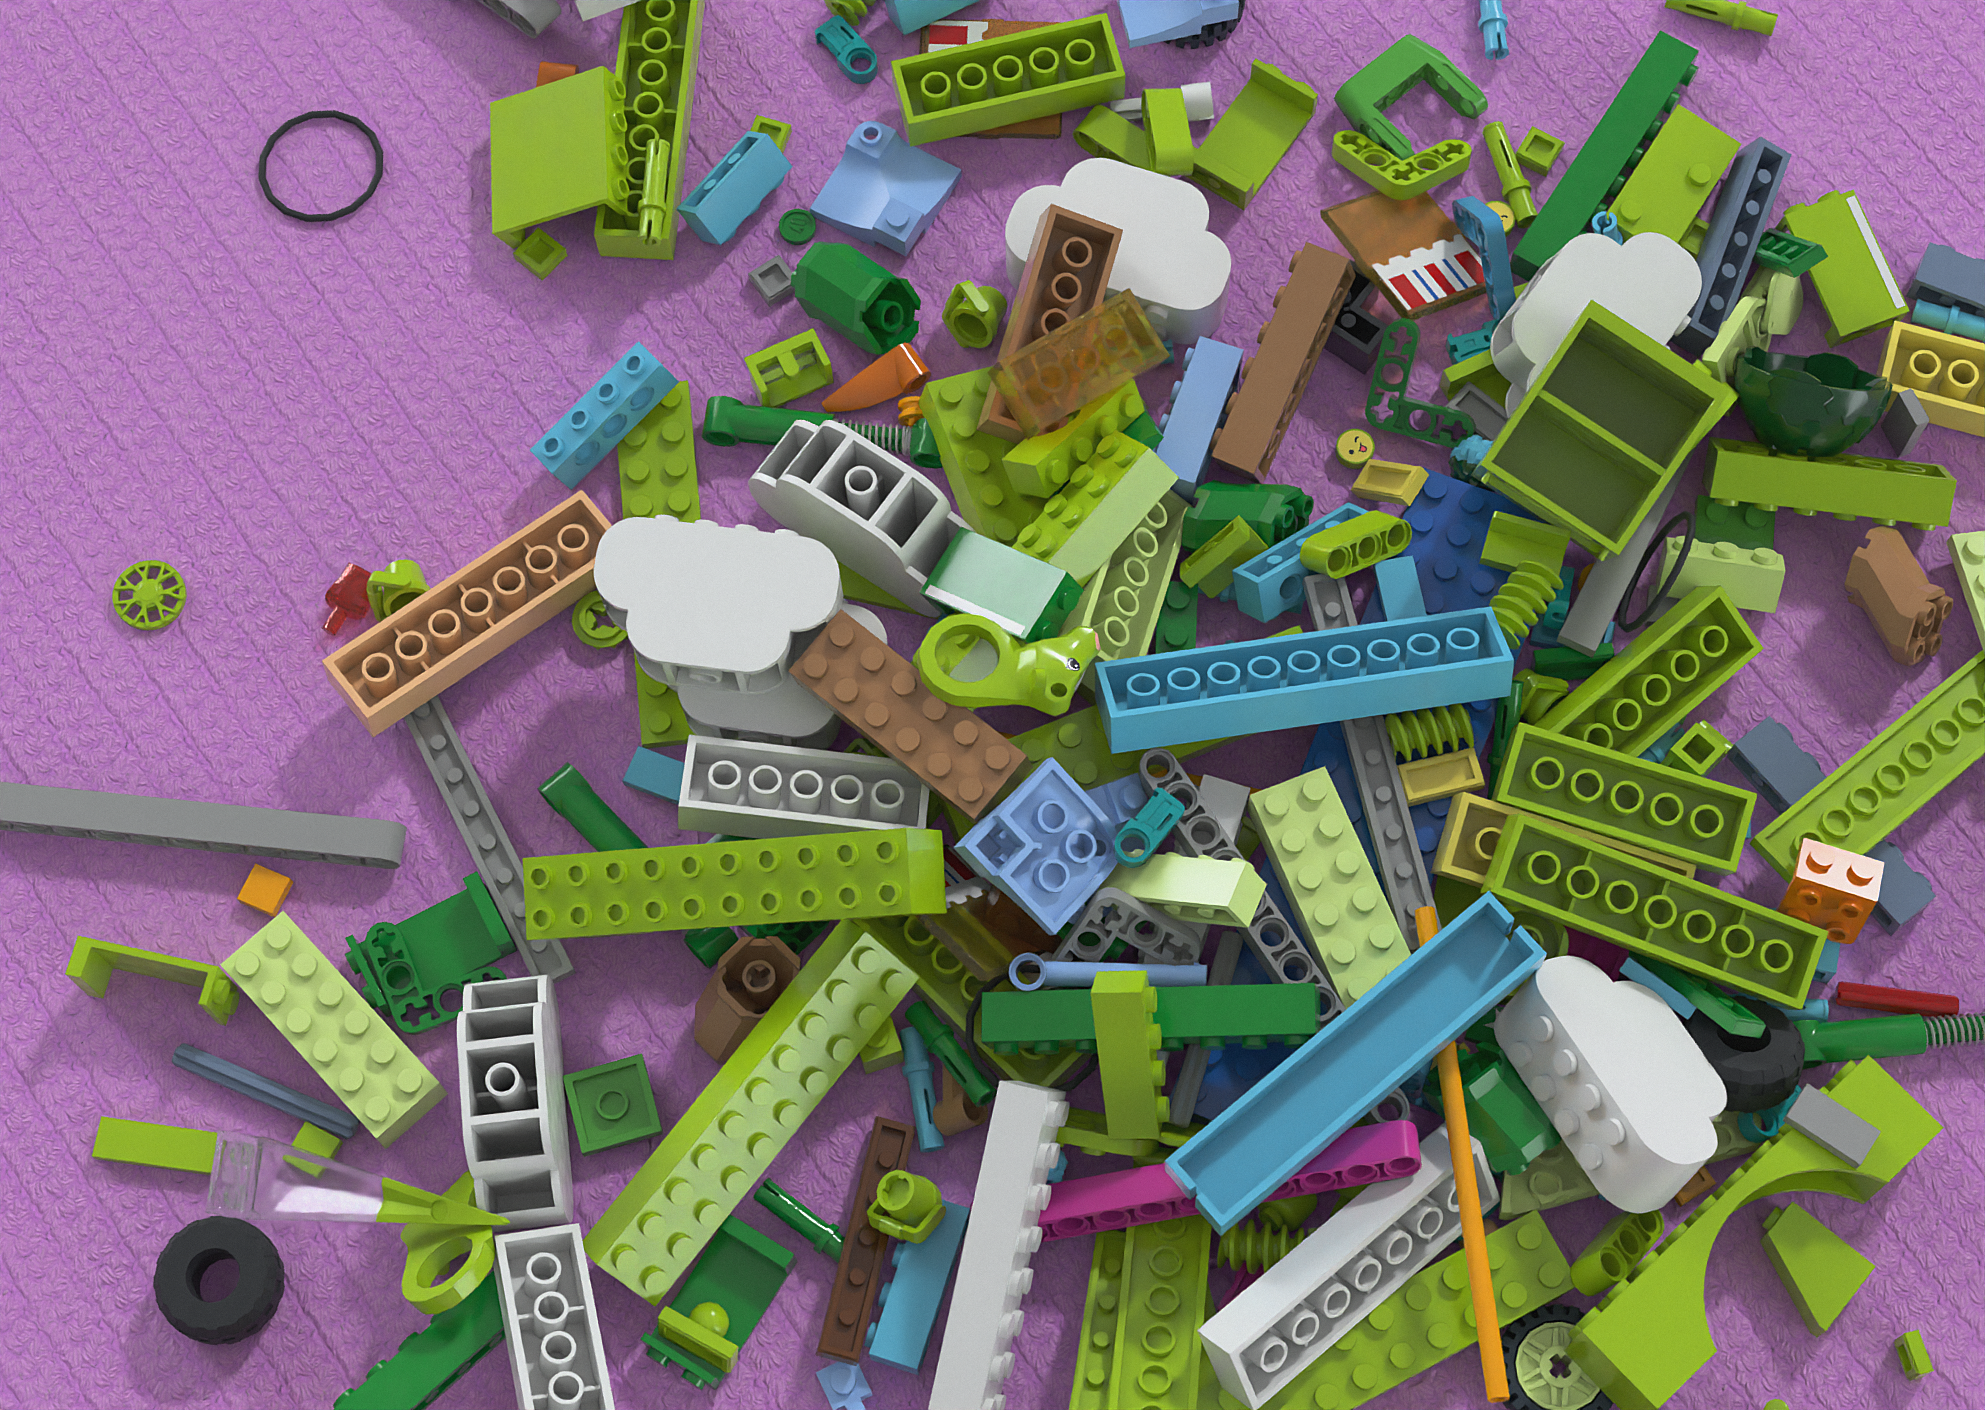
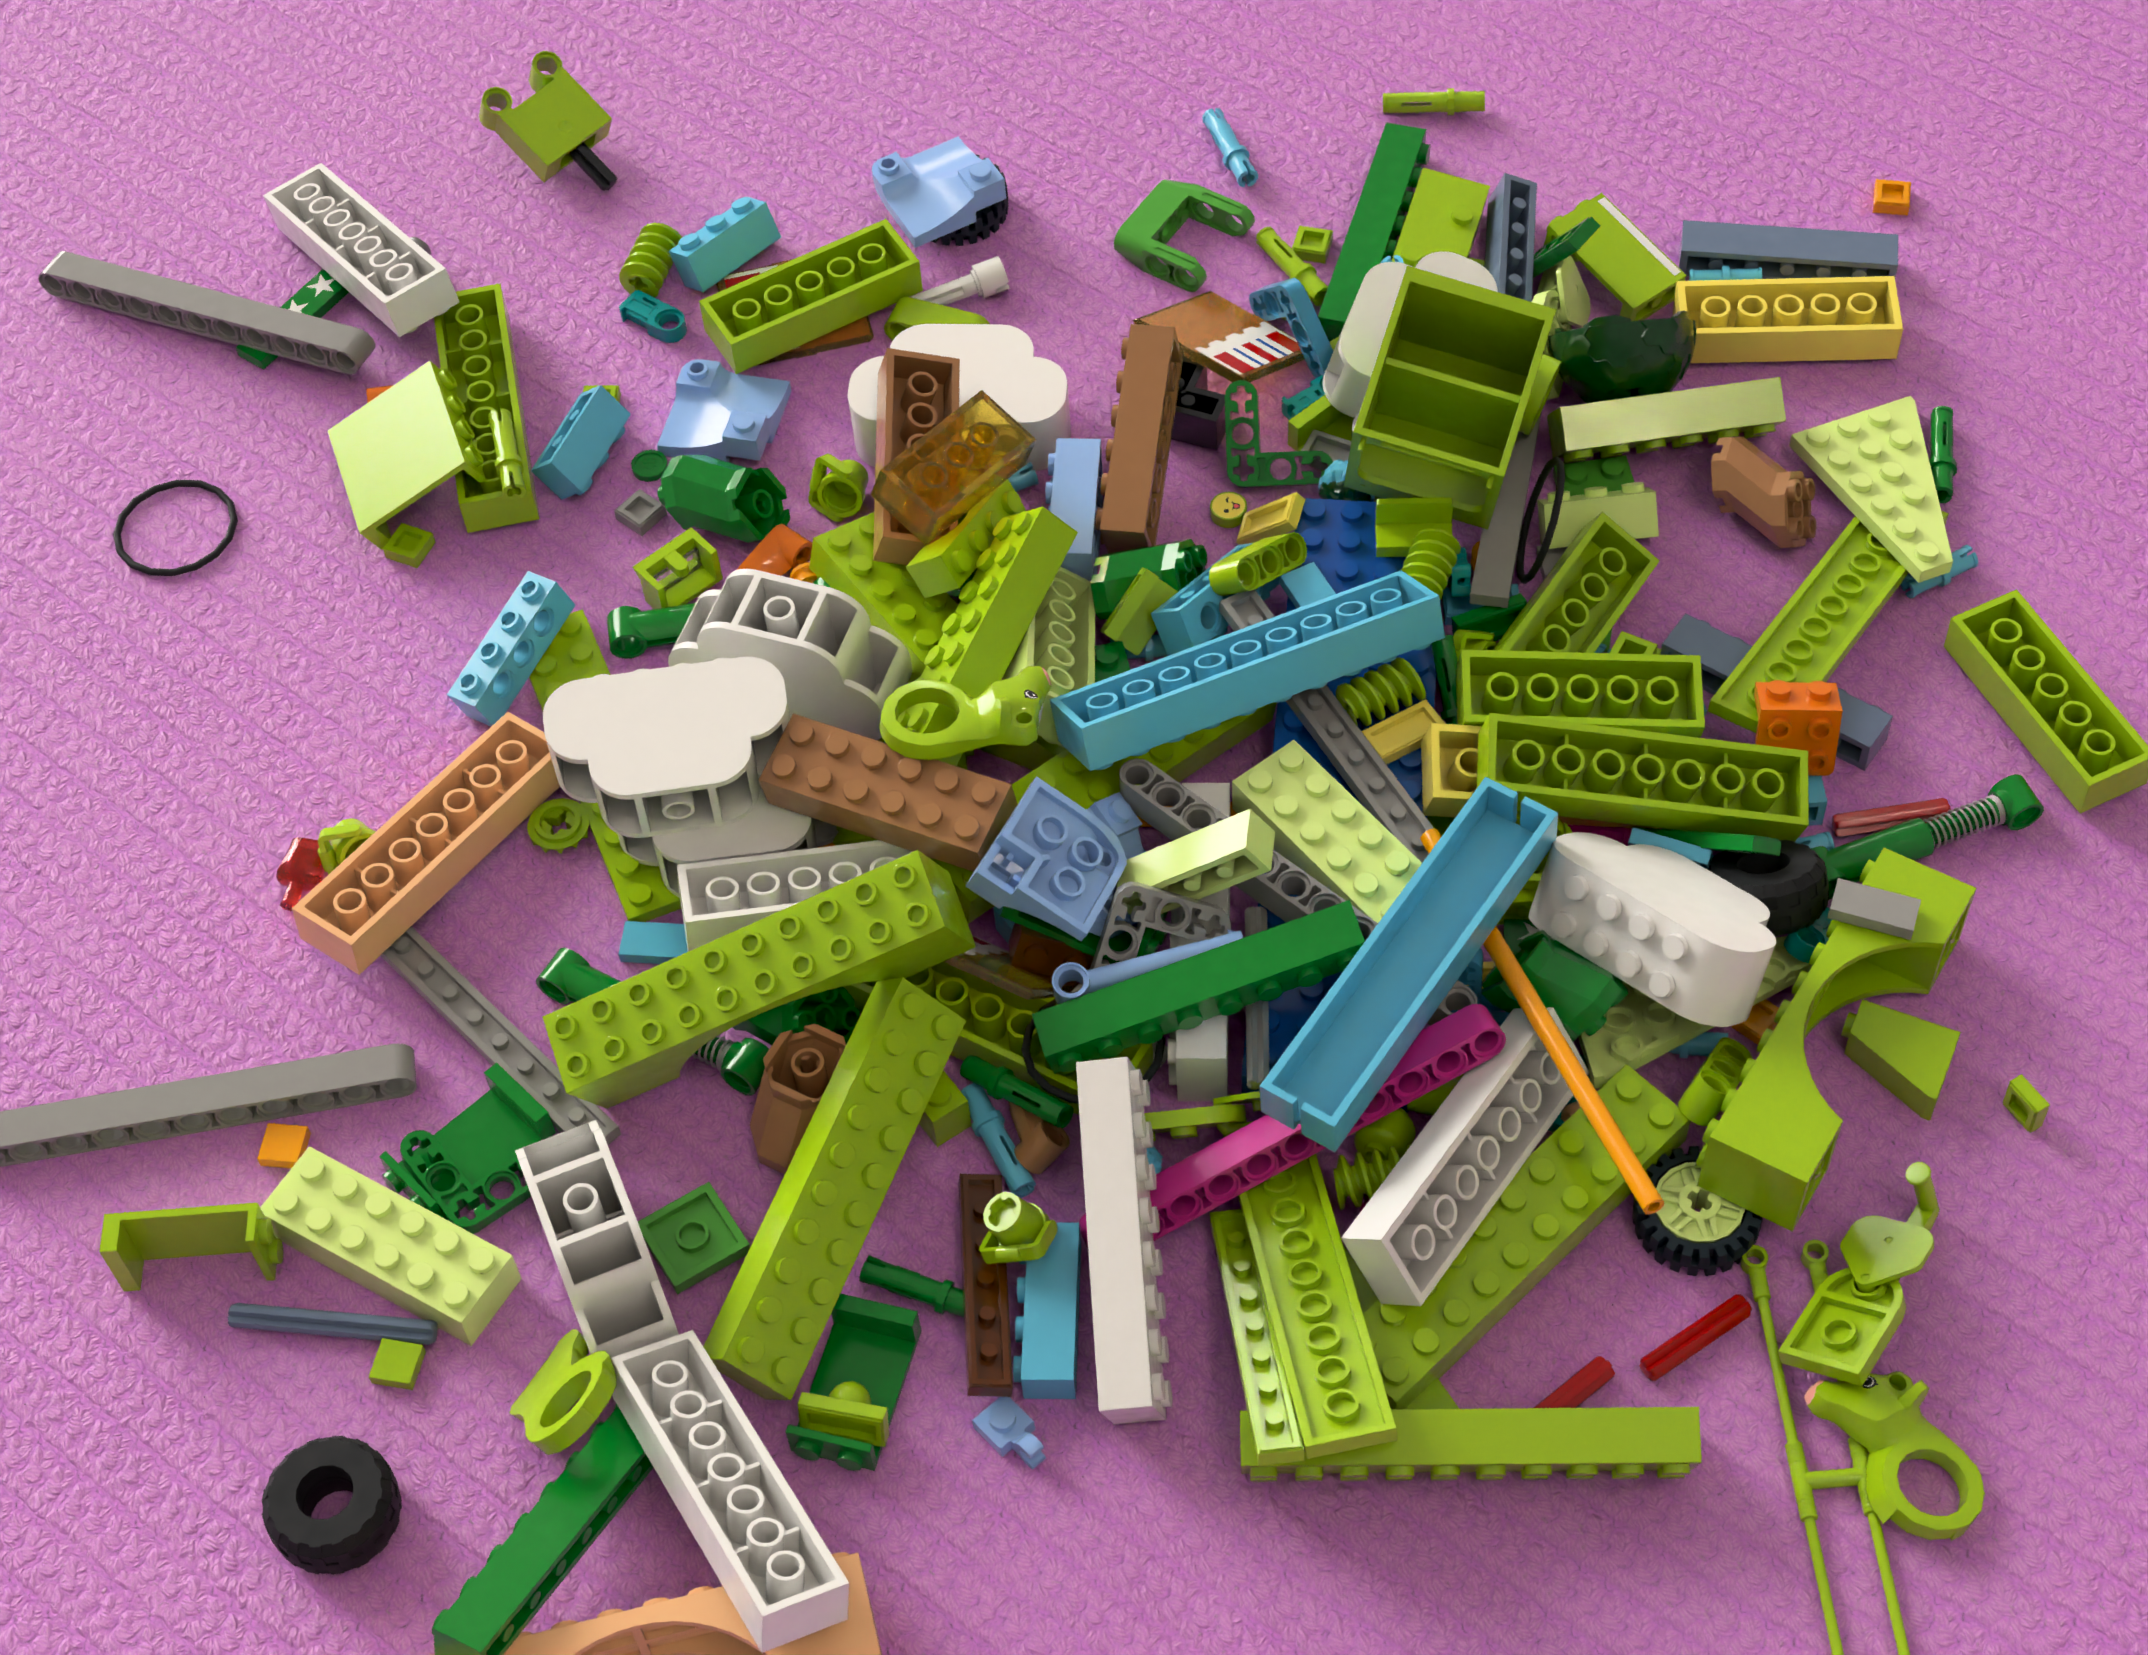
camera: 15 degrees left, 15 degrees down
lime tile [92,1116,224,1176] -> none
lime wheel [112,560,187,630] -> none
clear plate [205,1130,511,1225] -> none
panel [919,527,1084,644] -> none
lime brick [1090,970,1170,1139] -> none
teal piece [1113,788,1185,868] -> none
lime beam [1141,88,1194,176] -> none
lime panel [1185,59,1318,210] -> none
lime beam [1331,130,1472,200] -> none
light grey tile [1881,388,1930,458] -> none

